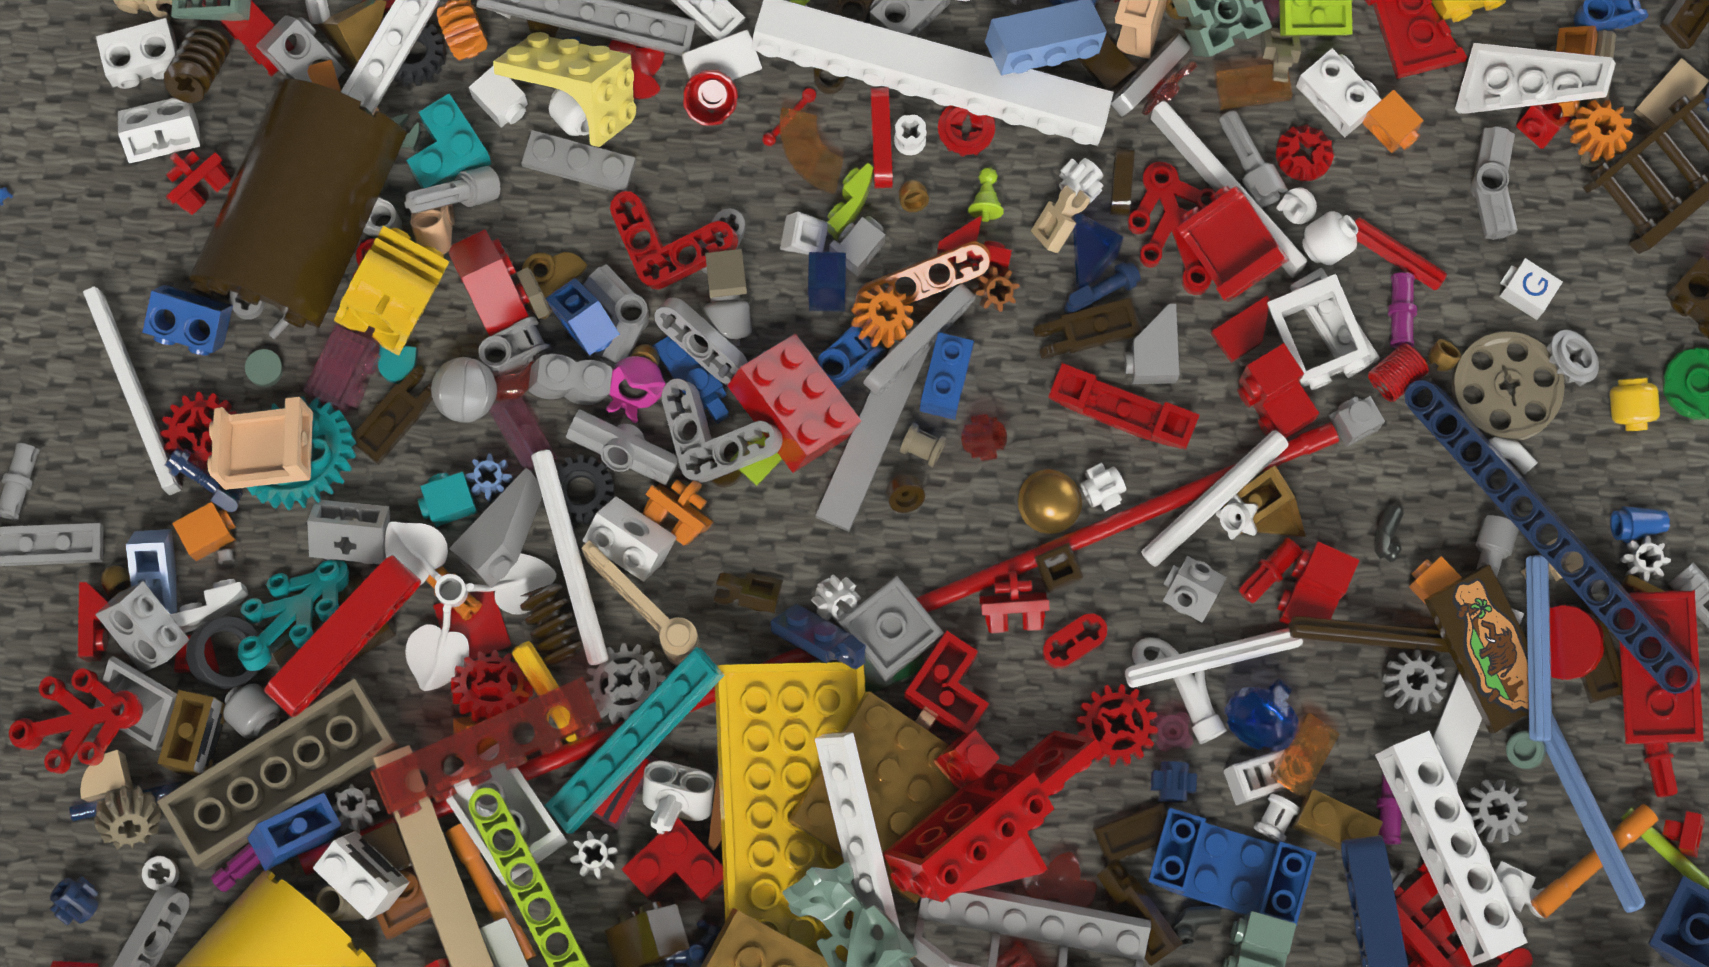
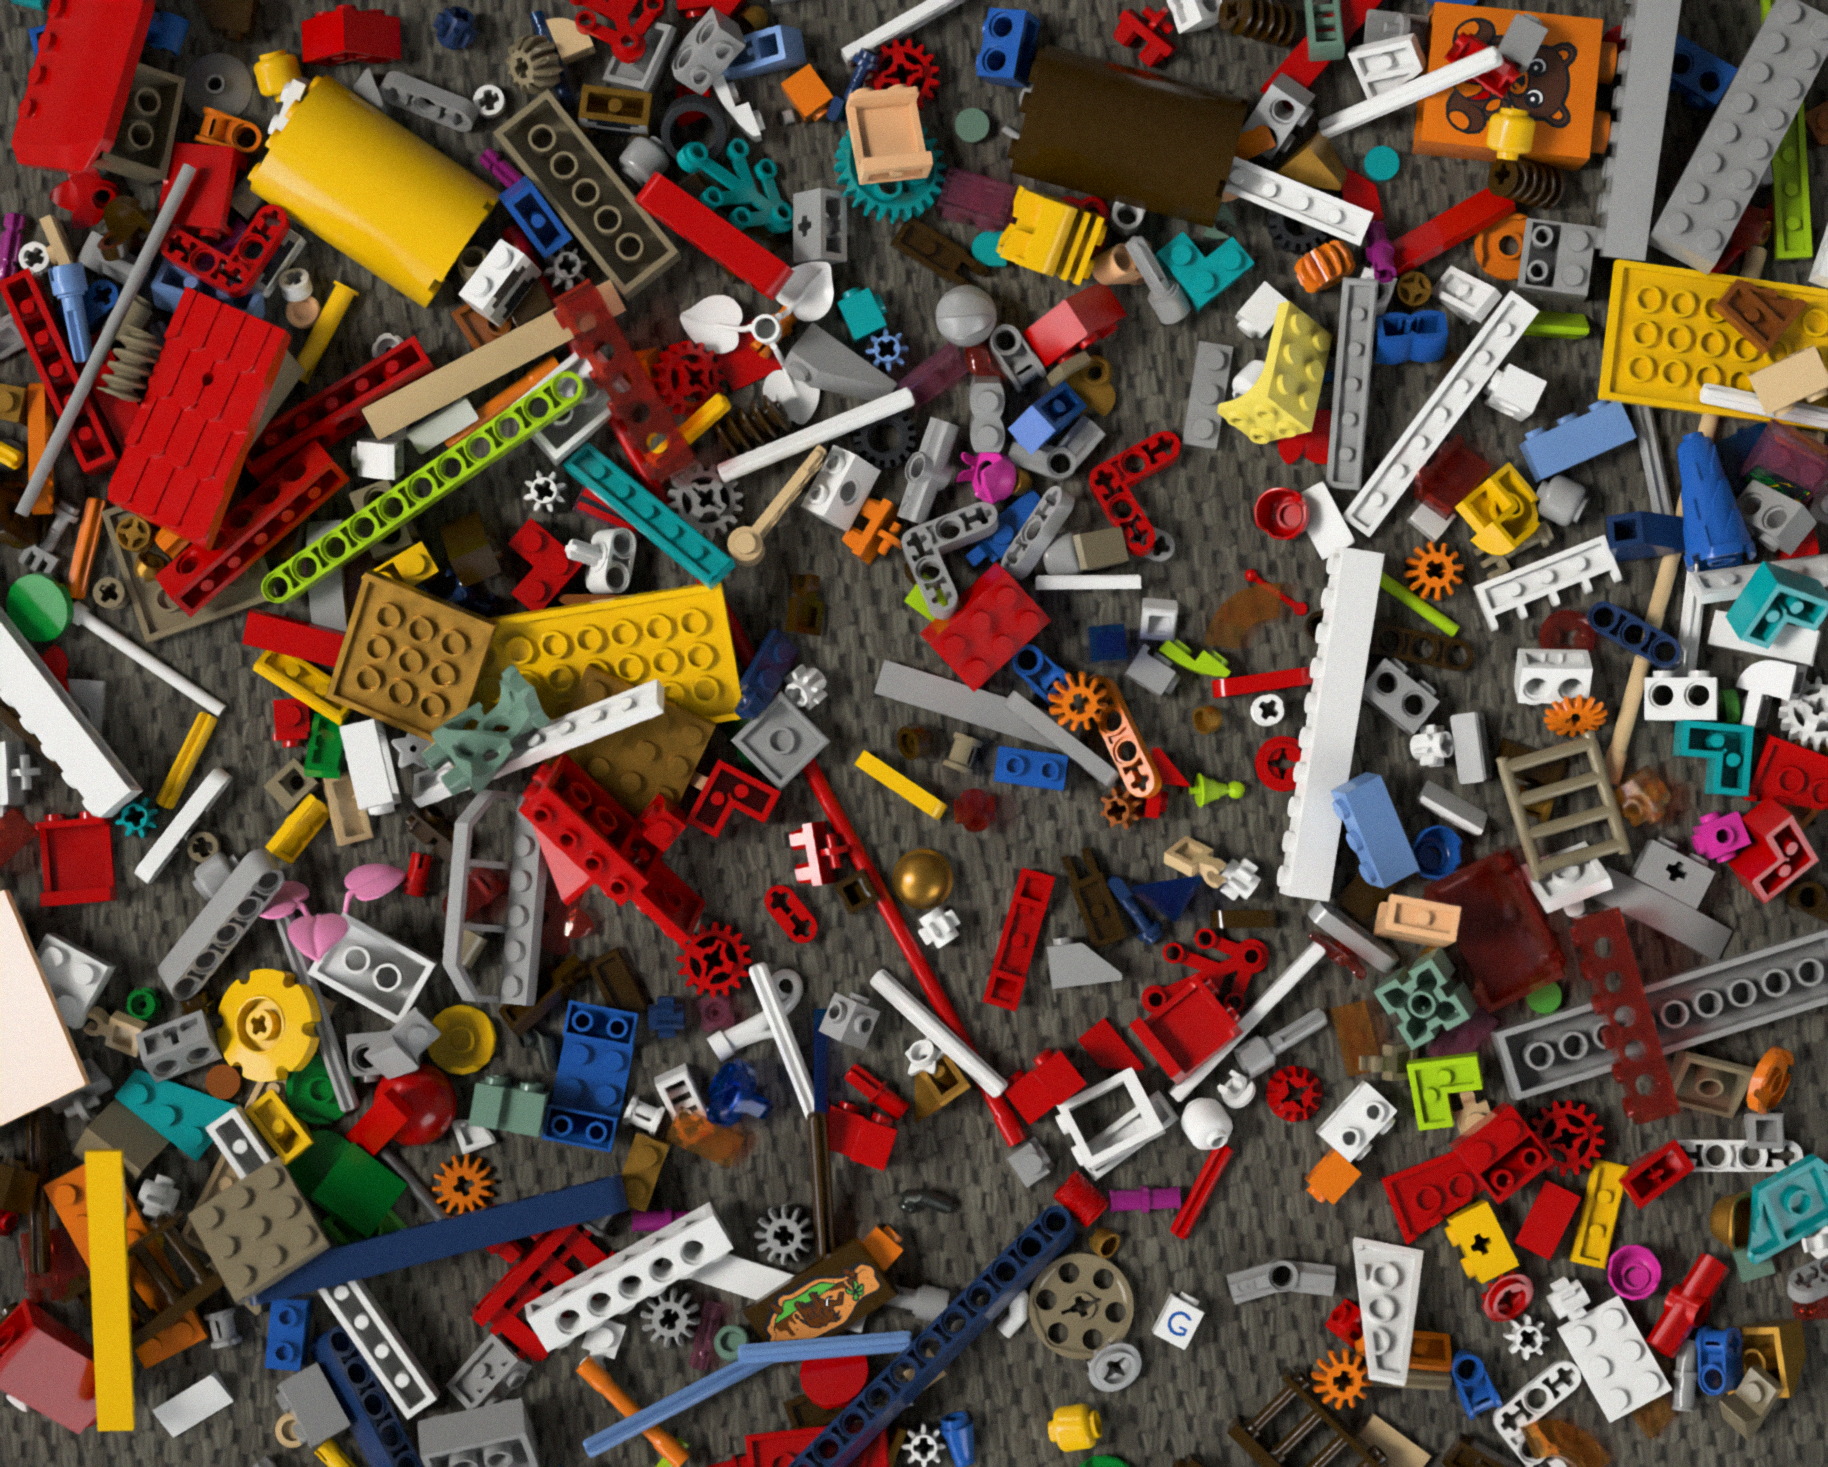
camera: 85 degrees right, 10 degrees up
none -> clear pink axle [689,1300,723,1370]
none -> clear blue bar [813,1009,828,1115]
none -> yellow beam [854,750,948,820]
none -> white tile [1035,575,1141,590]

